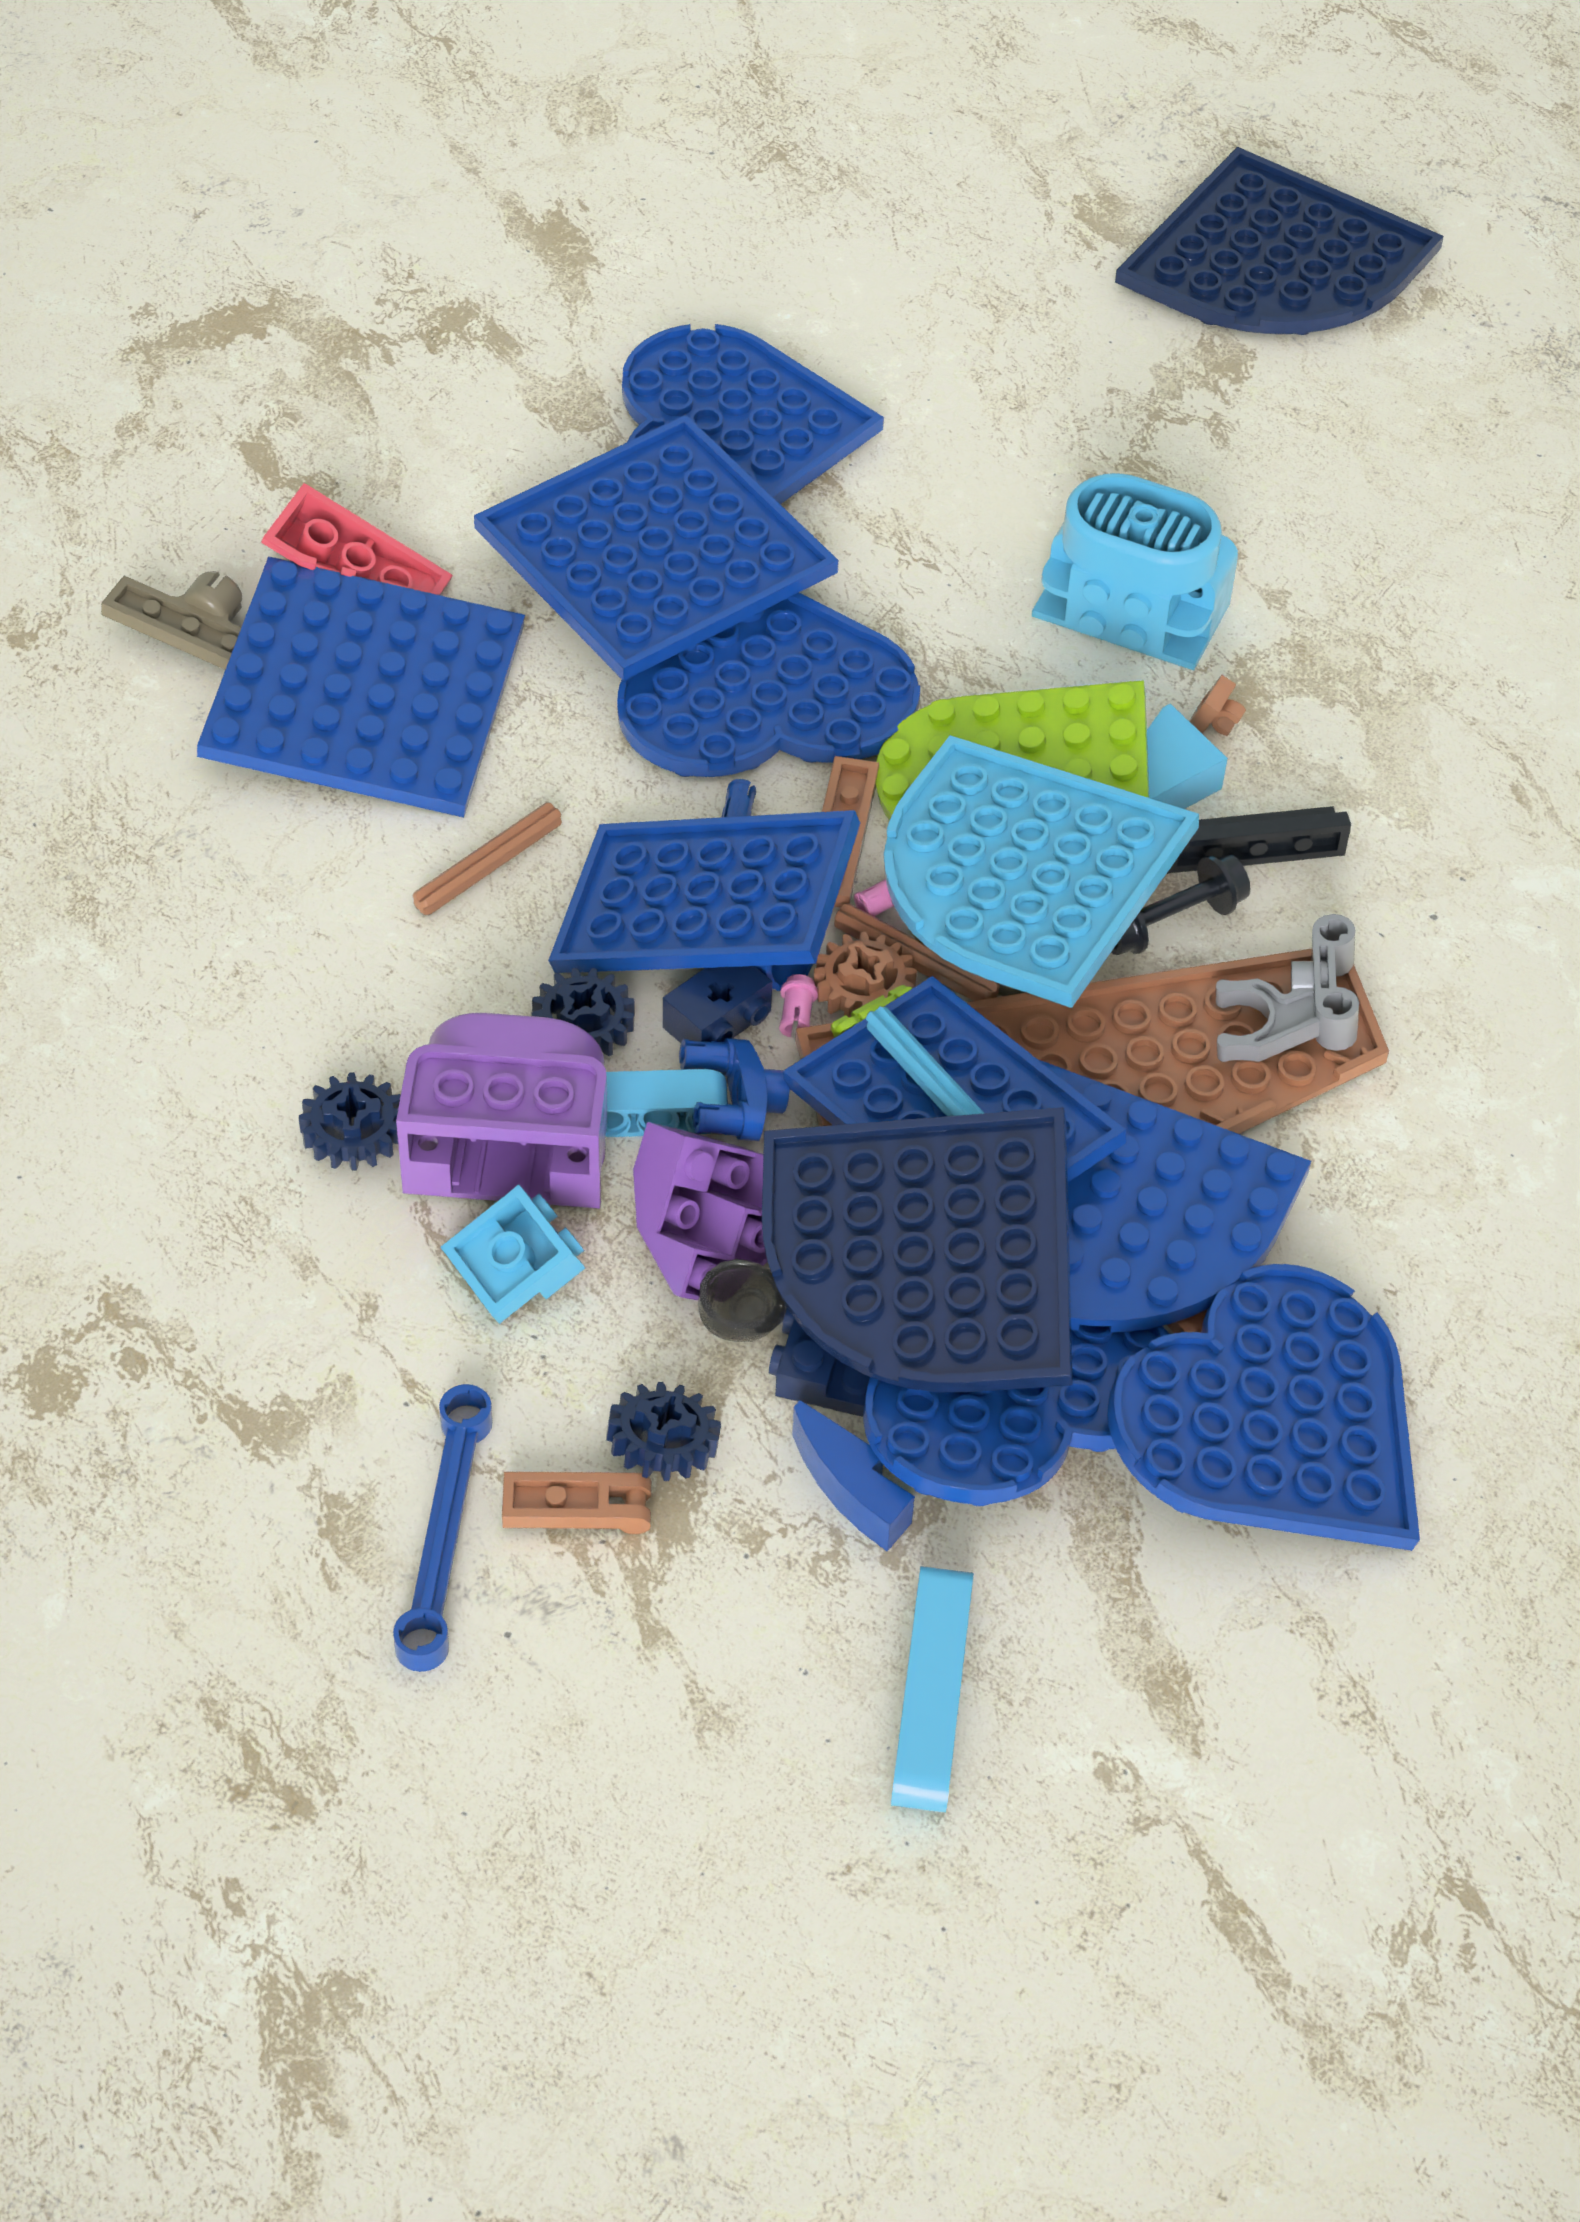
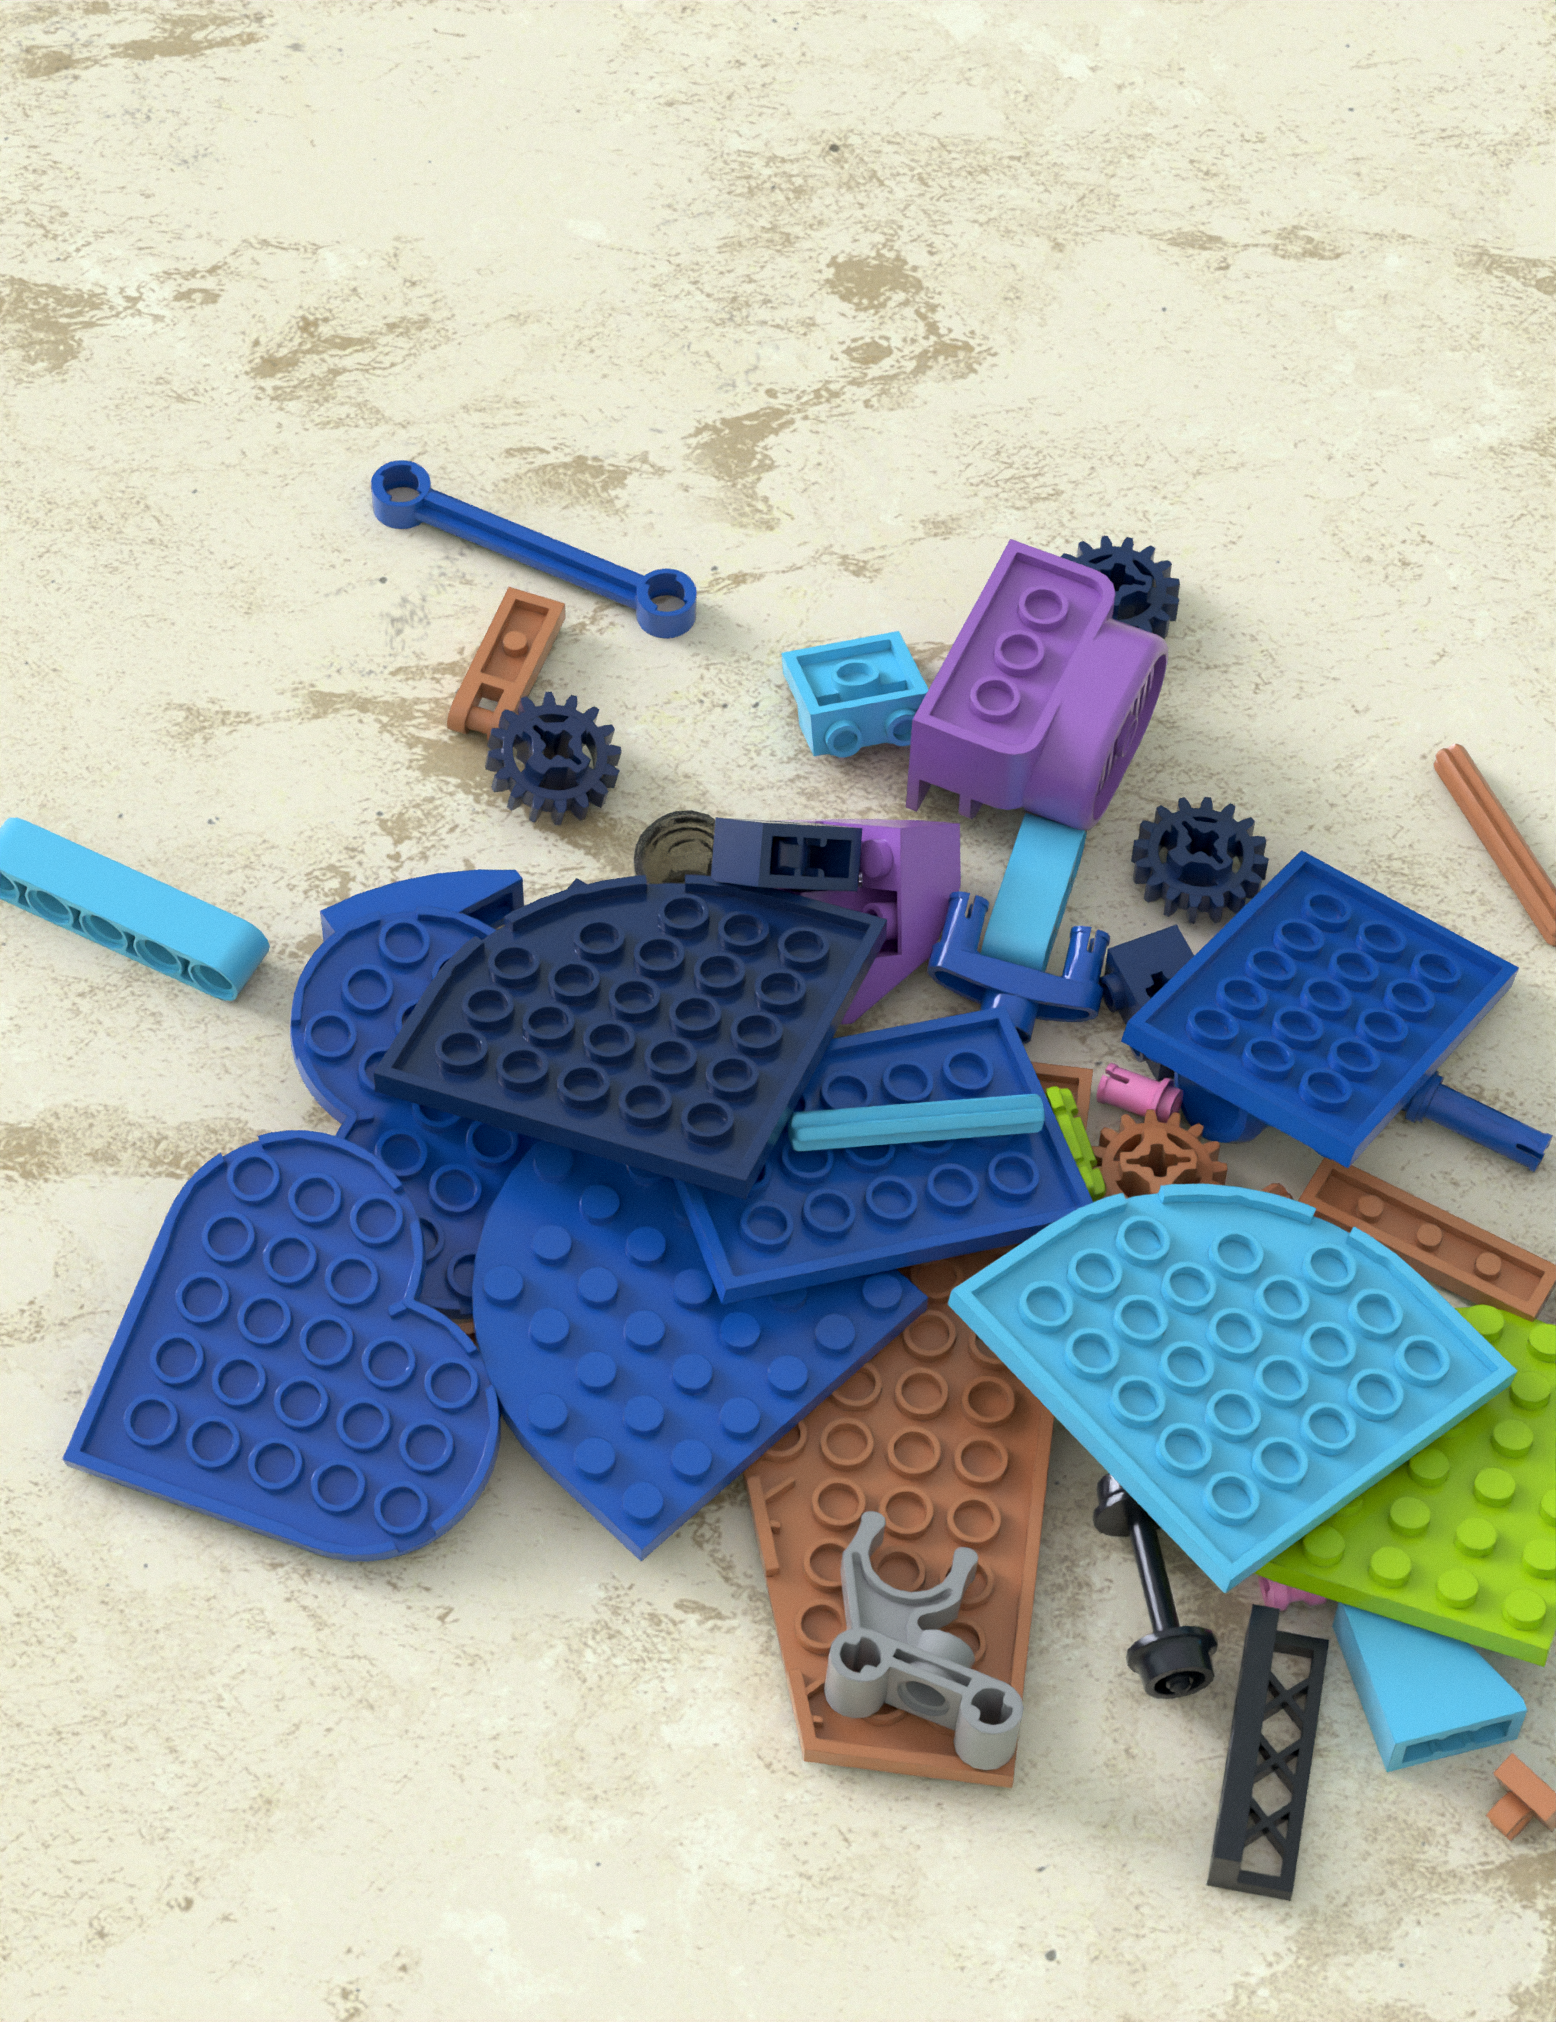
camera: 110 degrees right, 5 degrees up
none -> dark blue brick [711,817,863,892]

